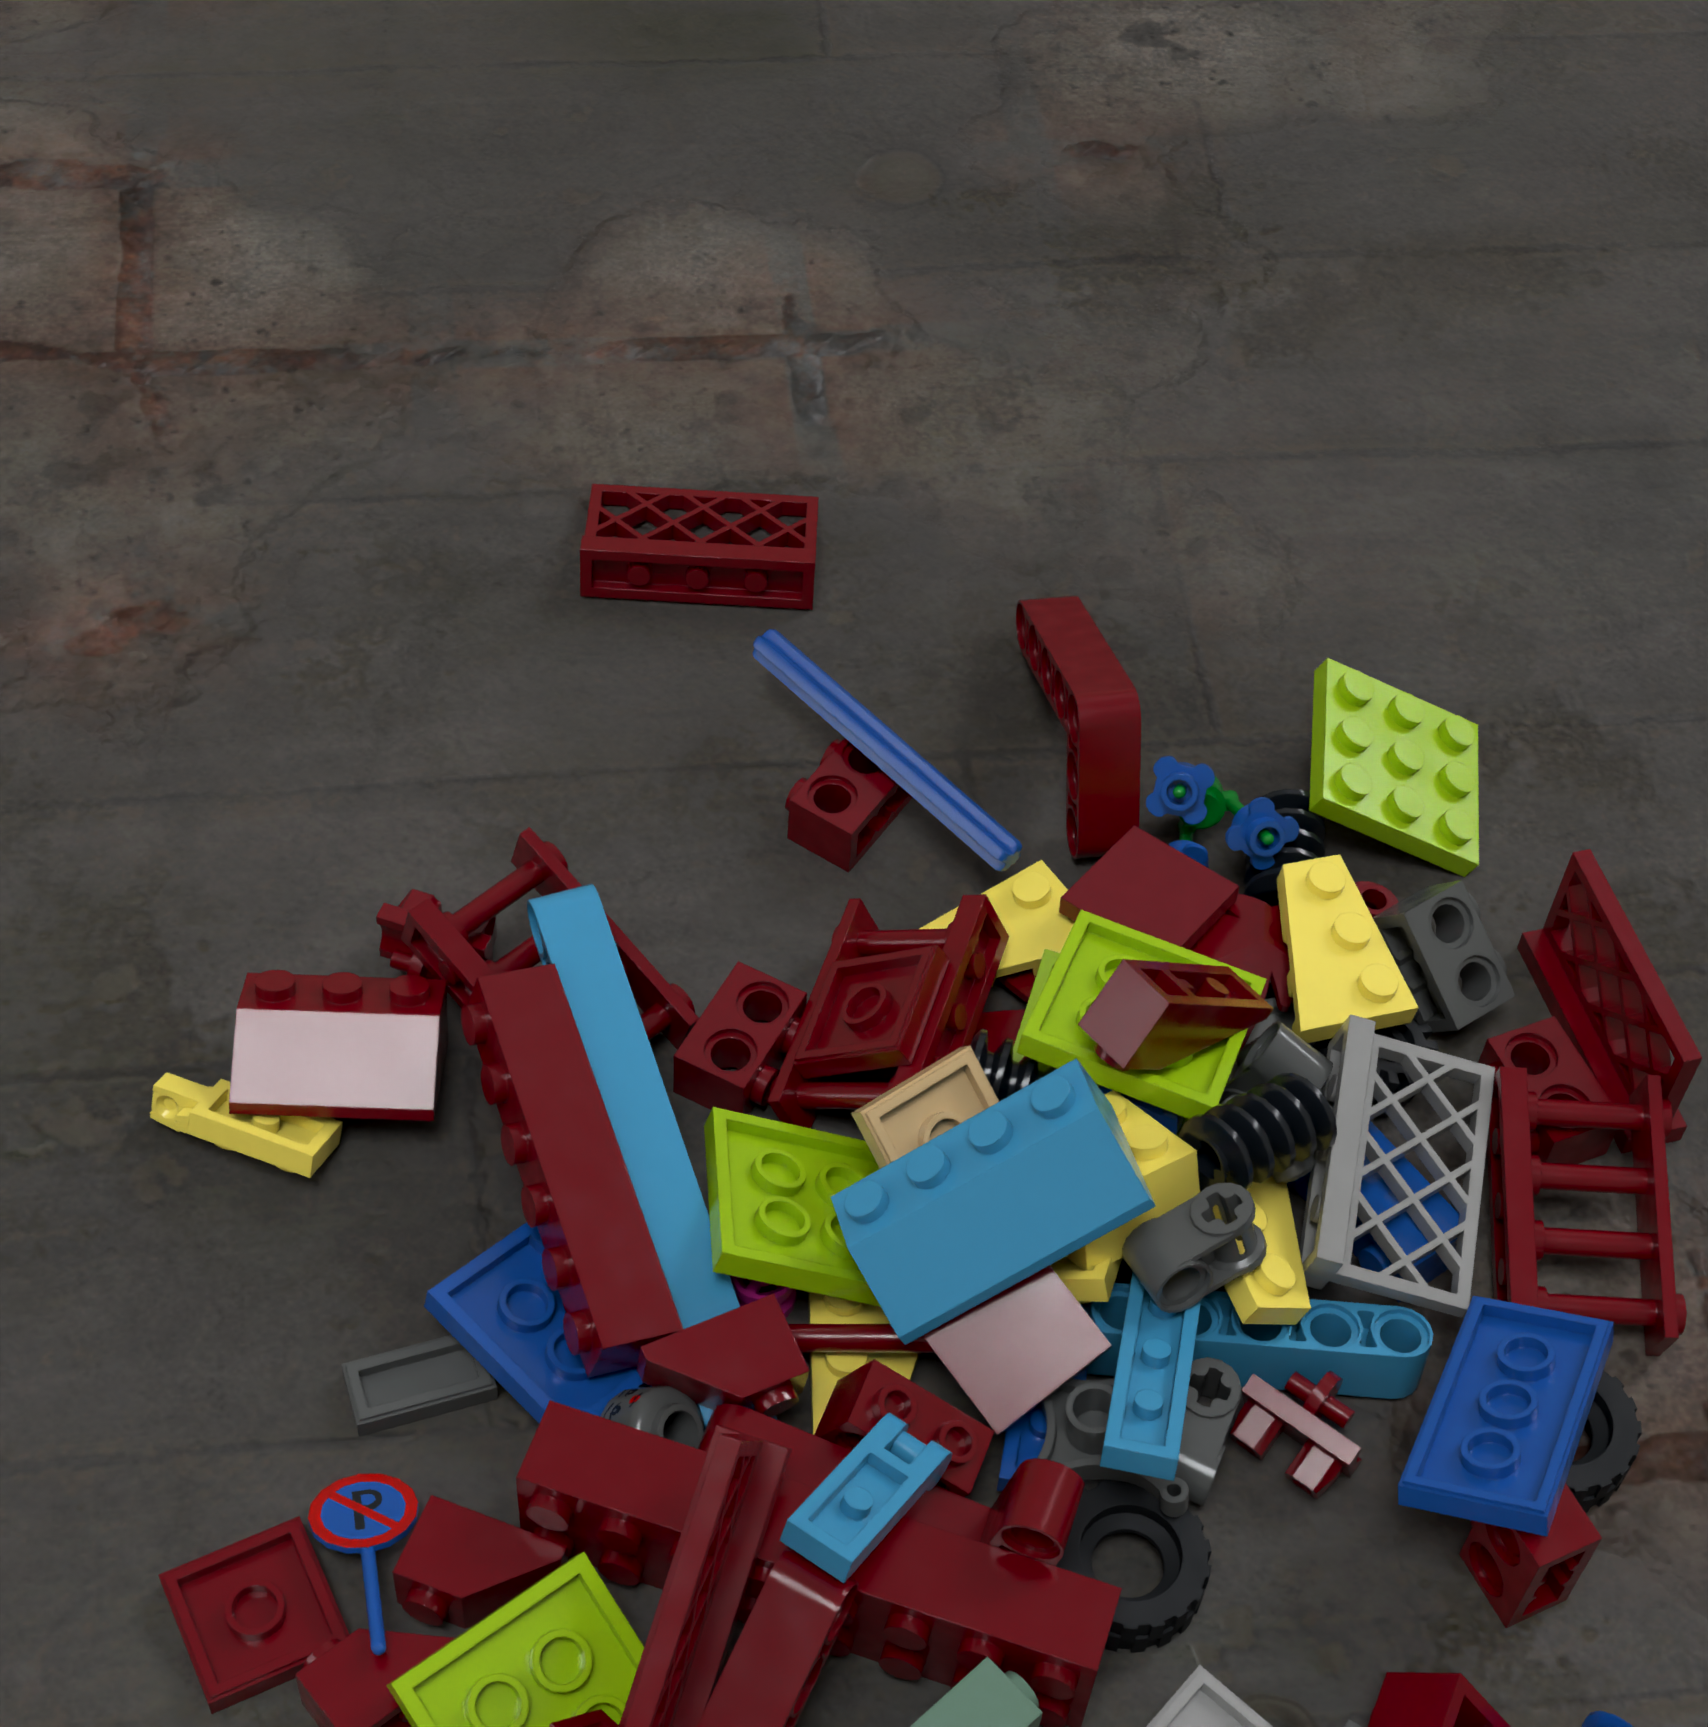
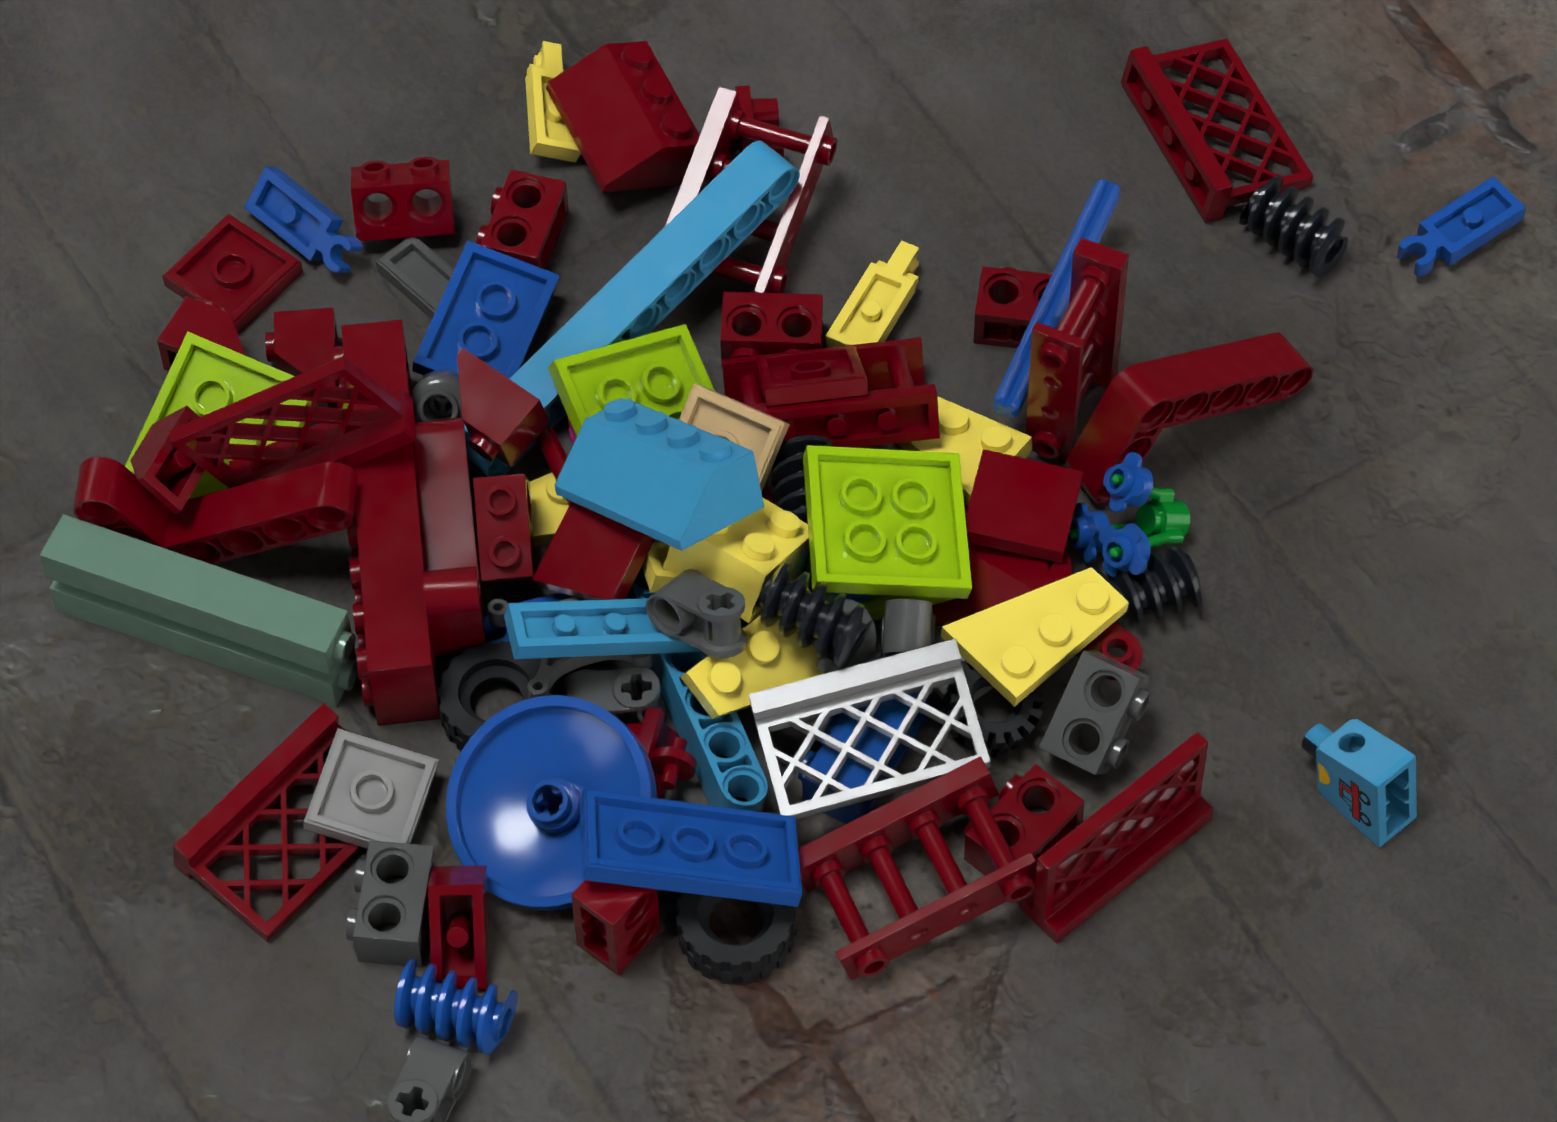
camera: 70 degrees right, 5 degrees up
piece [308,1473,419,1656] -> none
dark red brick [461,963,683,1378] -> none
dark azure plate [779,1412,952,1583] -> none
slope [1078,959,1274,1071] -> none
lime plate [1309,658,1479,877] -> none
none -> blue plate [244,166,363,273]
none -> dark red brick [351,157,455,241]
none -> blue dish [446,695,657,911]
none -> dark red brick [476,169,569,270]
none -> light yellow hinge [826,240,919,347]
none -> dark red fence [1025,238,1129,462]
none -> black piece [1239,175,1348,277]
none -> dark azure torso [1301,719,1417,848]
none -> blue plate [1397,176,1526,277]

